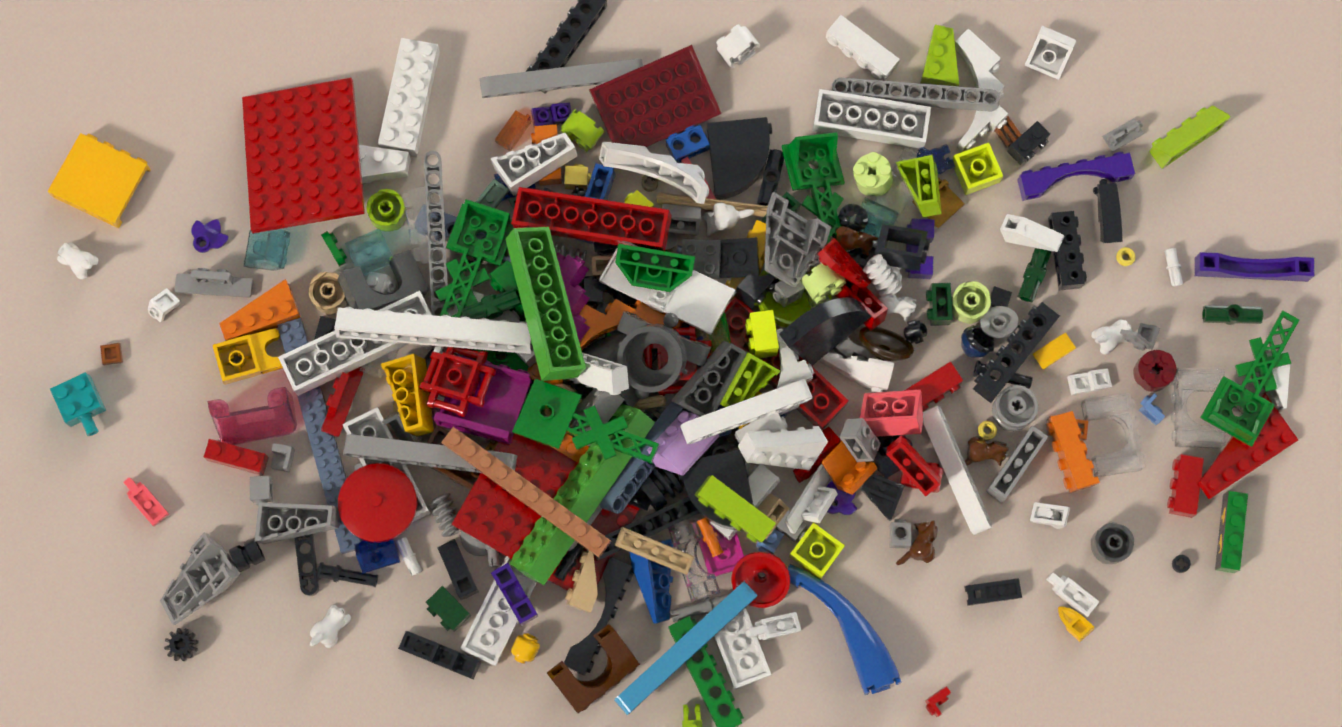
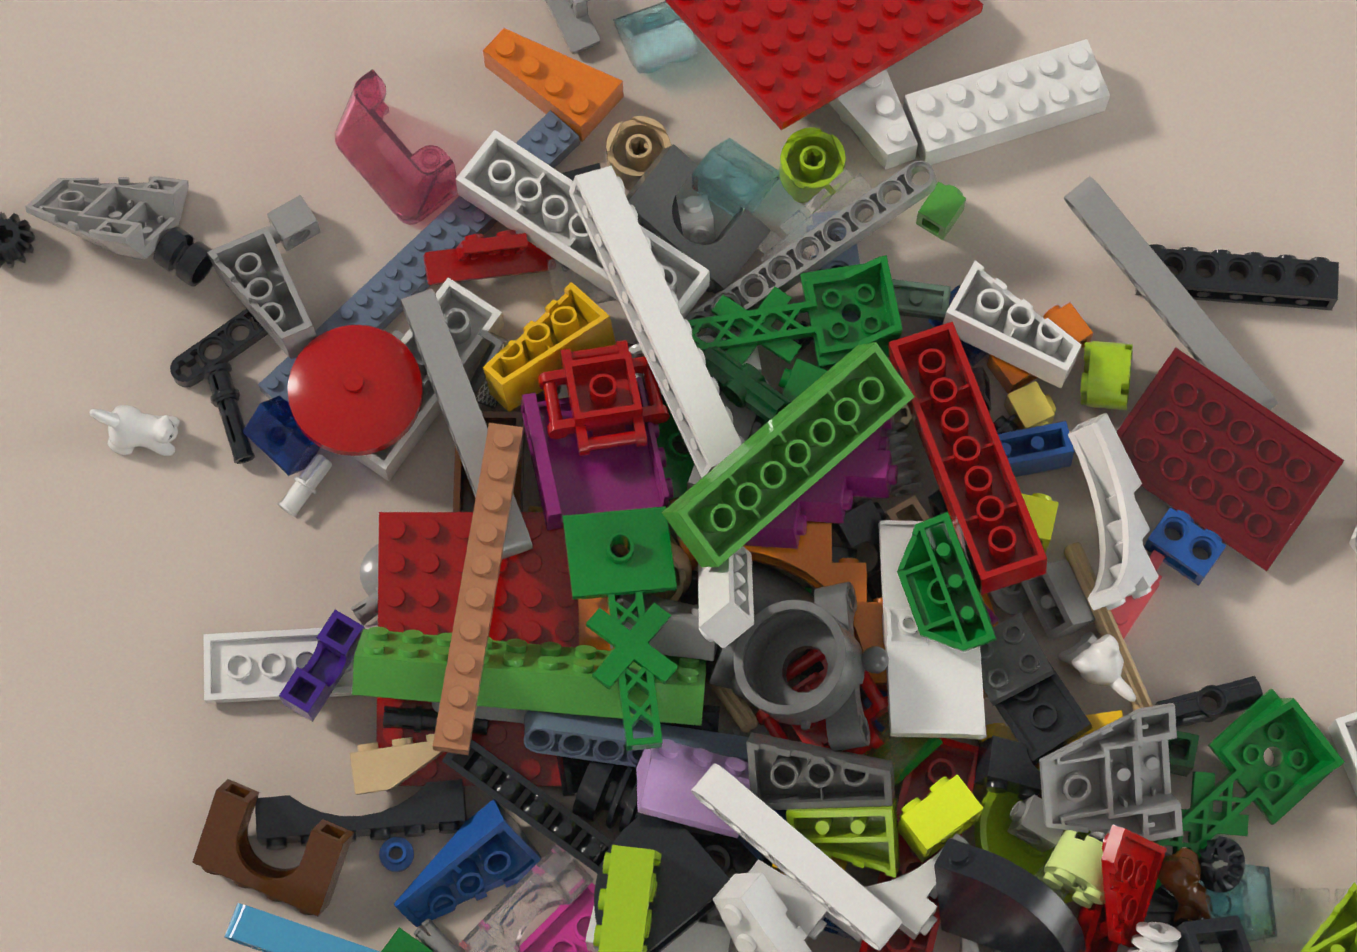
camera: 65 degrees right, 5 degrees down
coral hinge [123,477,169,527] -> none
red brick [203,439,269,476] -> none
yellow brick [212,329,283,385] -> none
light grey panel [271,443,295,472] -> none
green plate [321,231,347,267] -> none
black slope [398,631,481,680] -> none
dark green brick [425,586,471,632] -> none
light grey piece [429,493,461,537] -> none
black slope [437,539,479,600] -> none
clear orange panel [495,110,531,151] -> none
yellow head [511,633,540,664] -> none
dark purple slope [531,102,572,126] -> none
tan tile [614,527,694,575] -> none
dark tan bush [642,175,658,192] -> none
orange pin [697,518,724,557] -> none
black brick [707,117,772,200] -> none
yellowish green brick [853,152,893,197] -> none
none -> blue plate [379,837,414,872]
none -> bright green brick [916,182,966,240]

